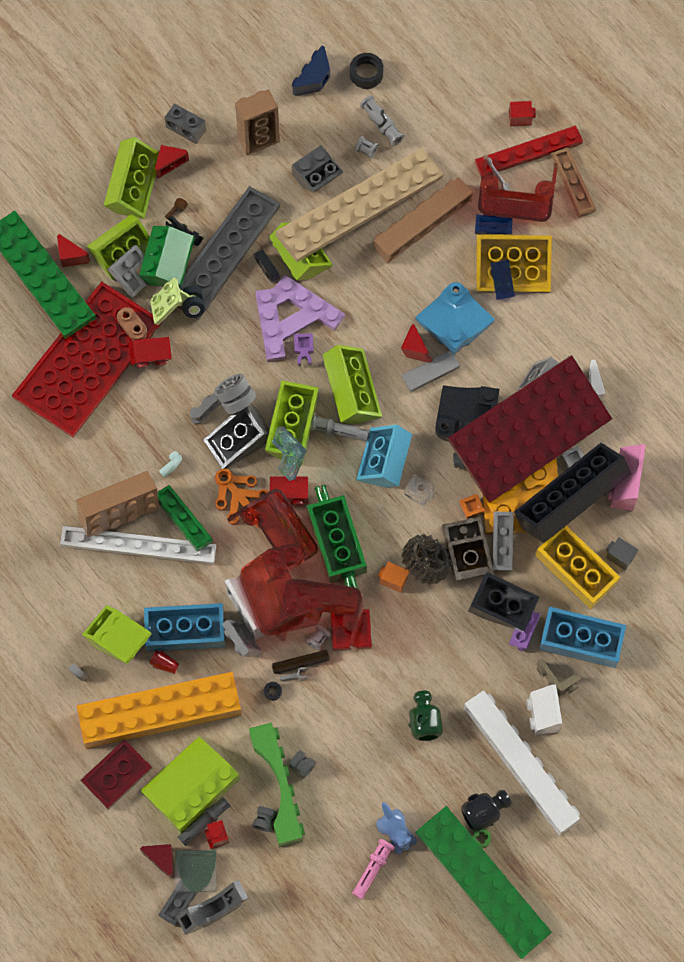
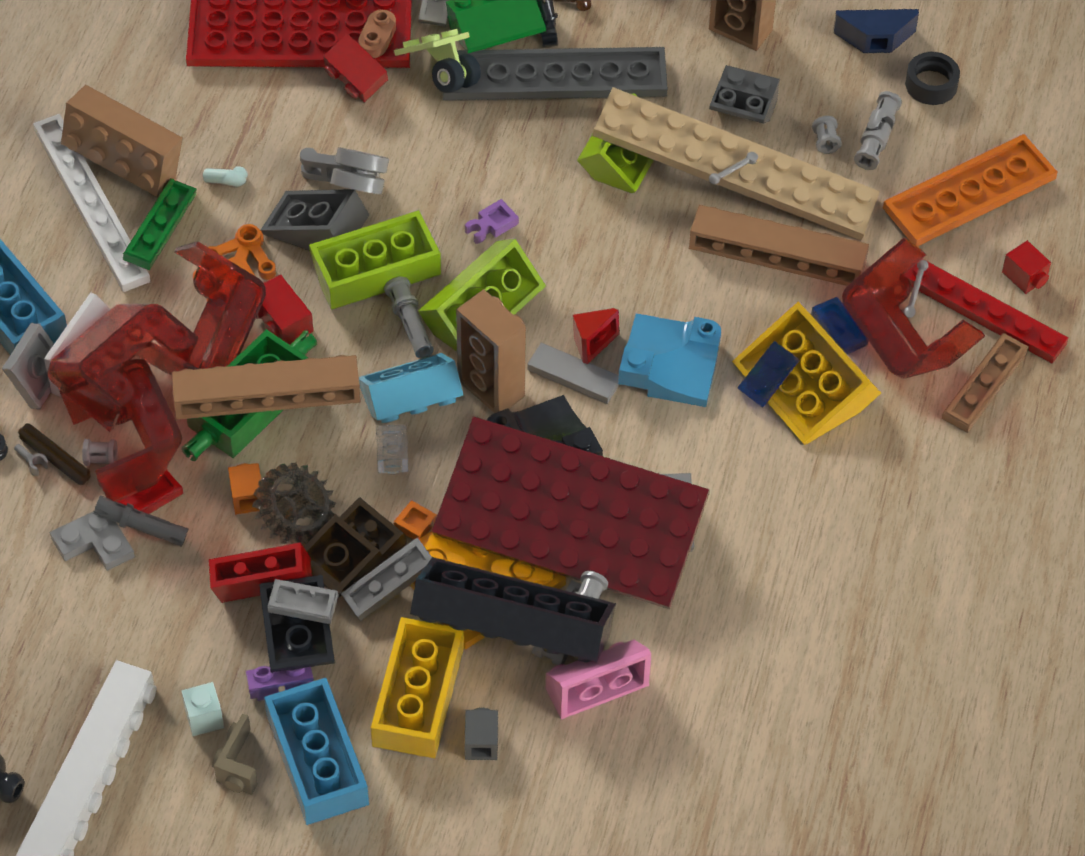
camera: 55 degrees right, 15 degrees down
black beam [253,249,280,283] -> none
lavender plate [255,274,345,362] -> none
clear light blue plate [272,426,307,481] -> none
dark green piece [408,690,443,741] -> none
white slope [526,684,562,735] -> none
white slope [589,359,605,401] -> none
none -> light grey plate [50,511,135,571]
none -> dark grey pin [93,495,189,547]
none -> medium nougat brick [172,355,361,420]
none -> light aqua brick [181,682,224,736]
none -> red brick [209,542,312,603]
none -> light grey plate [267,579,338,624]
none -> medium nougat brick [456,289,526,413]
none -> light grey bush [577,571,608,599]
none -> light grey hinge [709,152,758,185]
none -> orange plate [883,134,1058,248]

